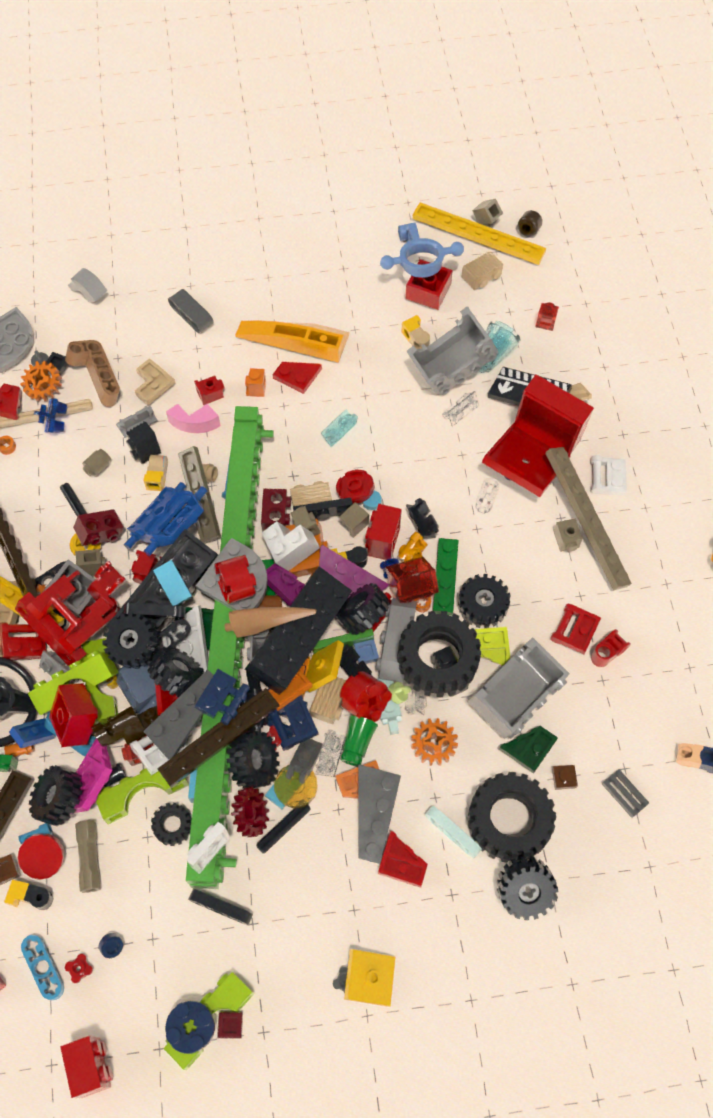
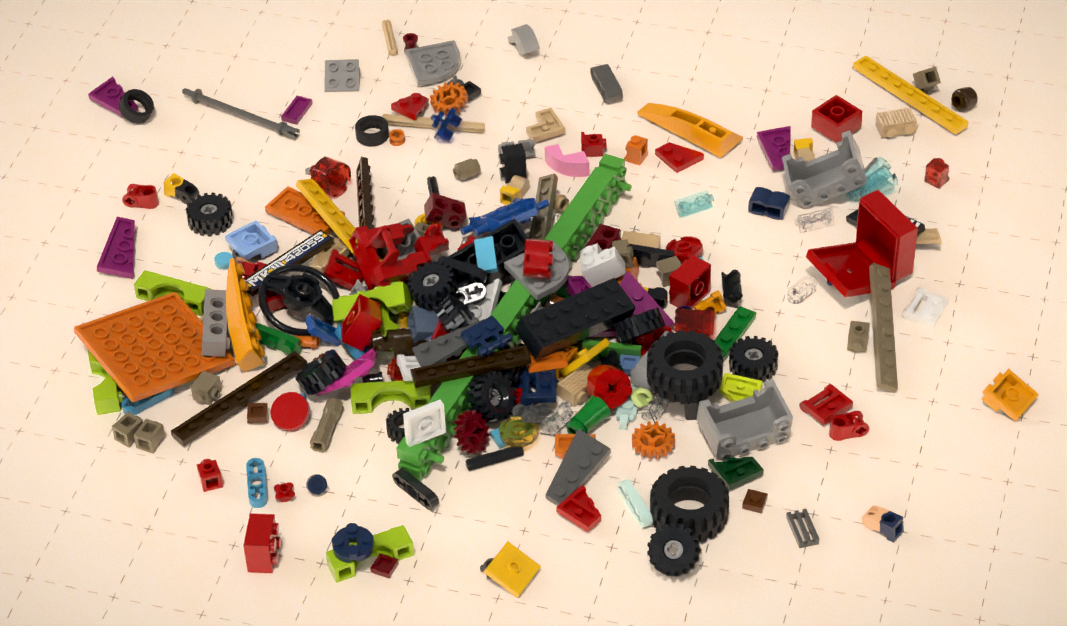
camera: 25 degrees right, 20 degrees down
leg [4,879,53,910] -> none
medium nougat beam [65,340,120,407] -> none
medium nougat piece [225,607,317,638] -> none
medium blue piece [380,222,464,277] -> none
none -> dark blue brick [748,187,790,220]
none -> magenta wing [756,126,791,171]

